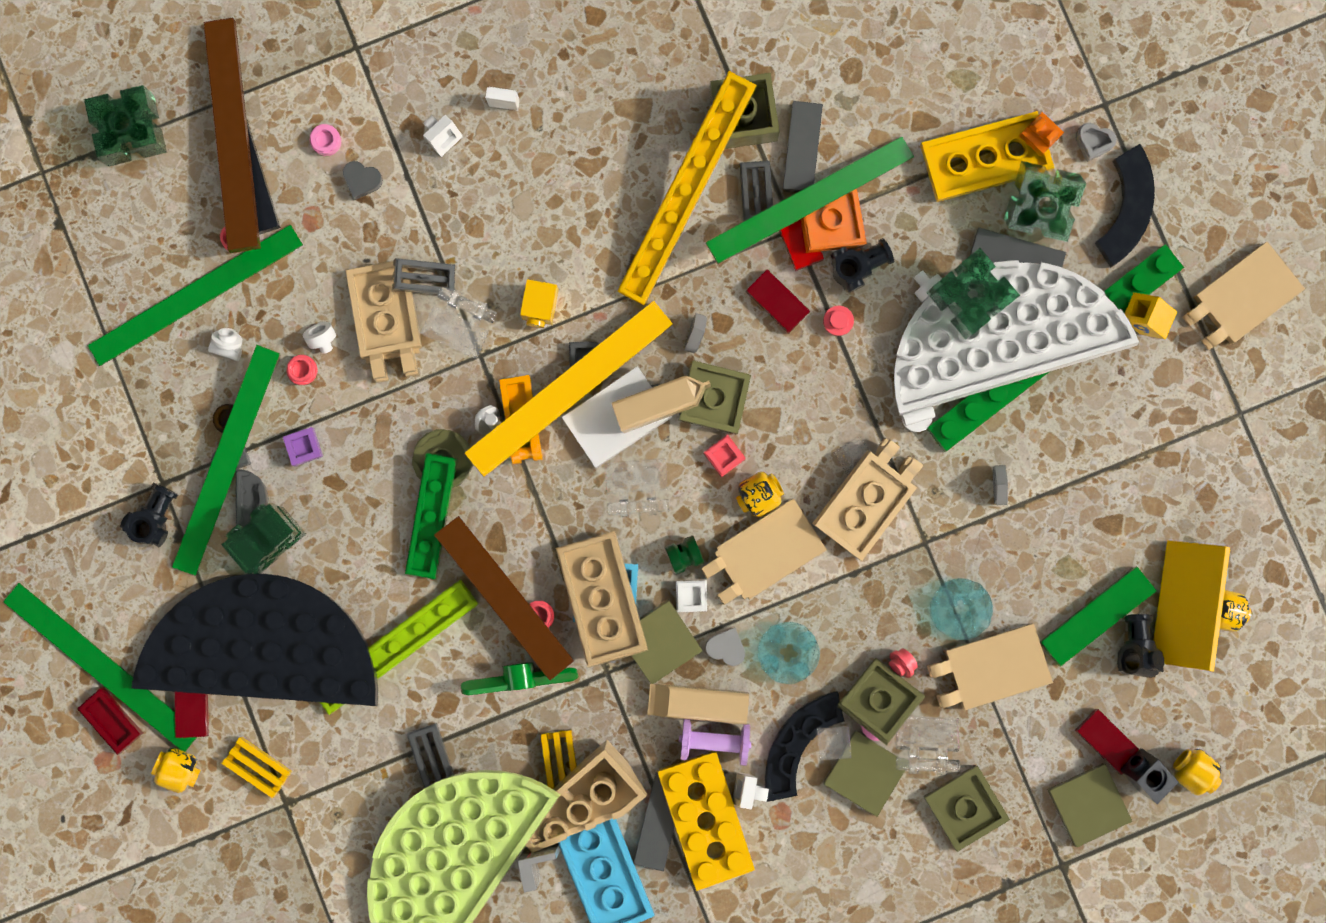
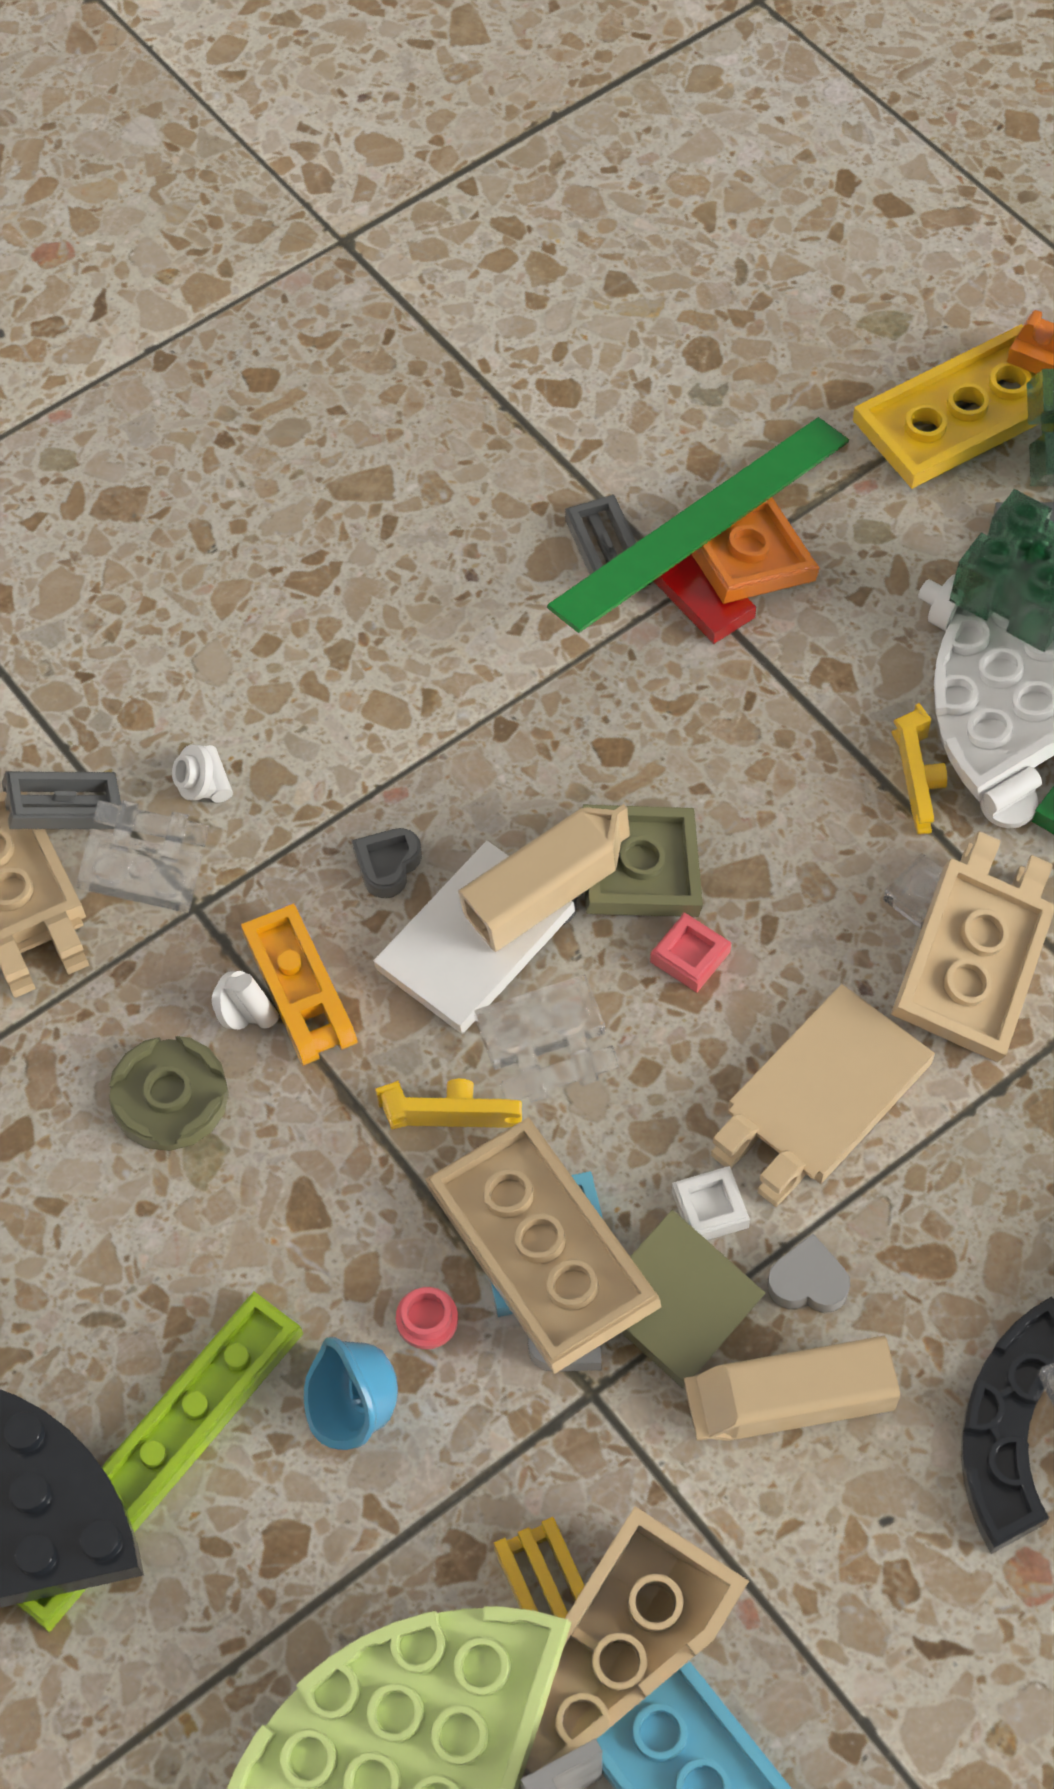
camera: 15 degrees left, 25 degrees down
green tile [405,453,458,579] -> none
dark grey tile [407,723,454,788] -> none
white tile [423,115,463,157] -> none
reddish brown tile [435,516,574,680] -> none
green piece [461,662,578,696] -> none
yellow tile [464,301,673,477] -> none
white tile [485,87,520,111] -> none
yellow brick [520,279,559,328] -> none
yellow tile [617,71,757,305] -> none
dark grey tile [634,772,675,872] -> none
yellow plate [656,751,755,891] -> none
dark green wheel [665,535,704,575] -> none
lavender hose [679,719,751,766] -> none
light grey tile [684,313,707,353] -> none
olive brick [709,73,780,149] -> none
white tile [732,772,769,809] -> none
yellow head [736,471,784,517] -> none
dark red tile [746,269,810,334] -> none
clear light blue plate [757,622,820,684] -> none
dark grey tile [783,101,823,193] -> none
coral plate [823,305,854,336] -> none
black connector [830,238,895,293] -> none
none -> white plate [172,744,233,803]
none -> dark azure helmet [304,1337,398,1450]
none -> yellow piece [375,1078,522,1129]
none -> yellow piece [891,703,947,835]

